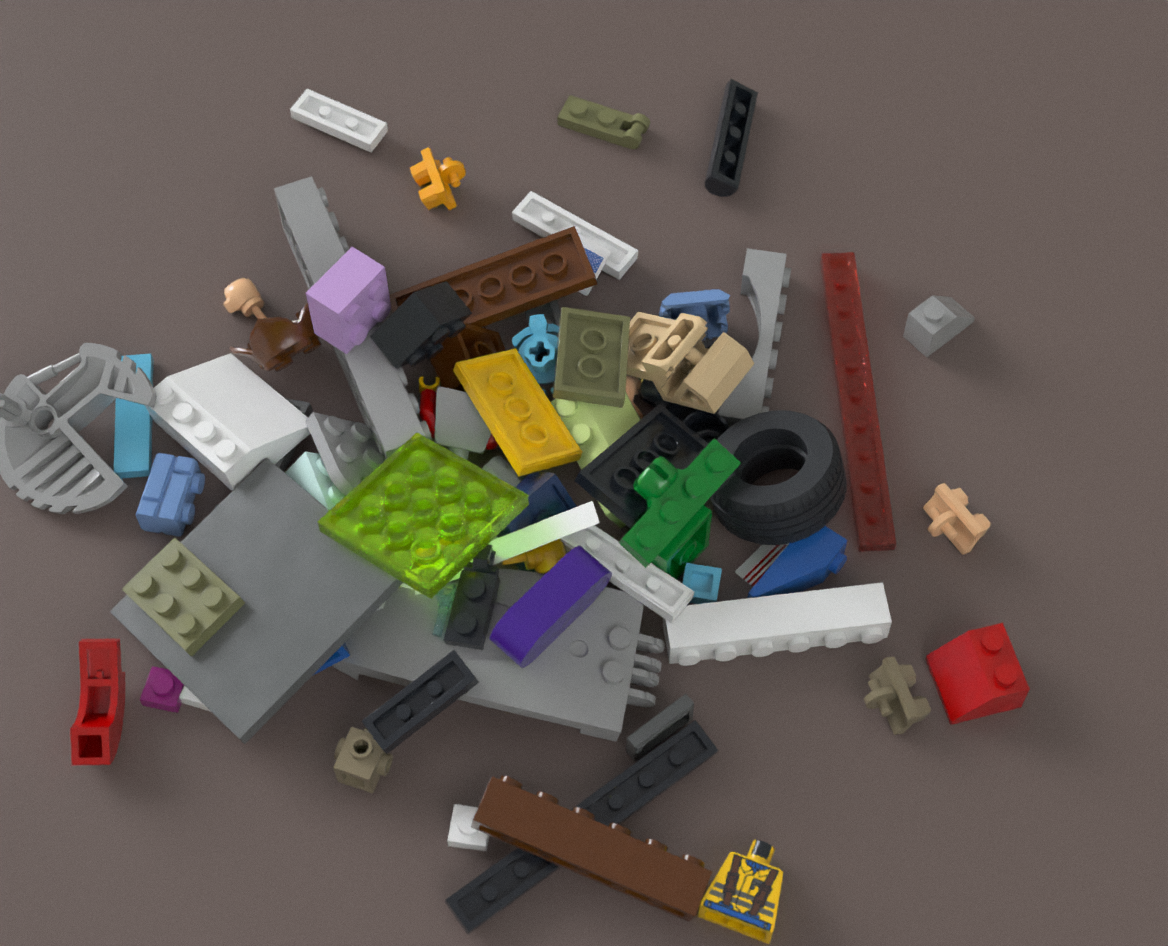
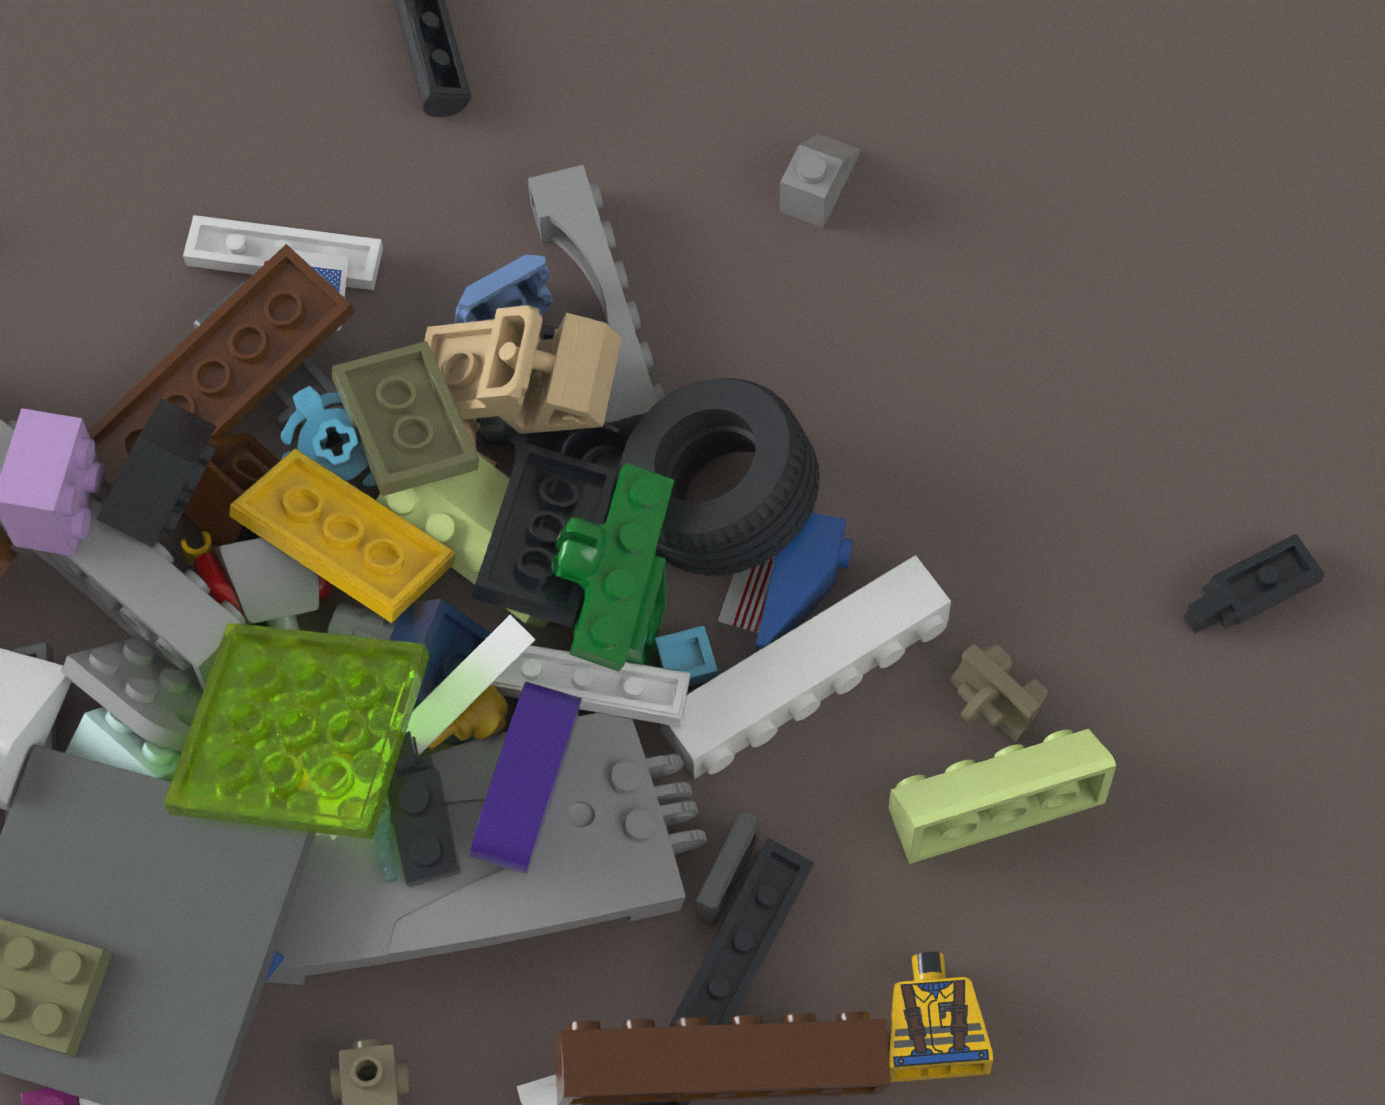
camera: 25 degrees left, 5 degrees up
black plate [362,650,479,754] -> none
light orange hips [410,147,466,210] -> none
olive plate [557,95,651,149] -> none
clear red plate [820,252,896,552] -> none
light nougat hips [923,483,991,555] -> none
red slope [925,623,1030,725] -> none
none -> yellowish green slope [888,729,1117,864]
none -> black hinge [1184,534,1324,633]

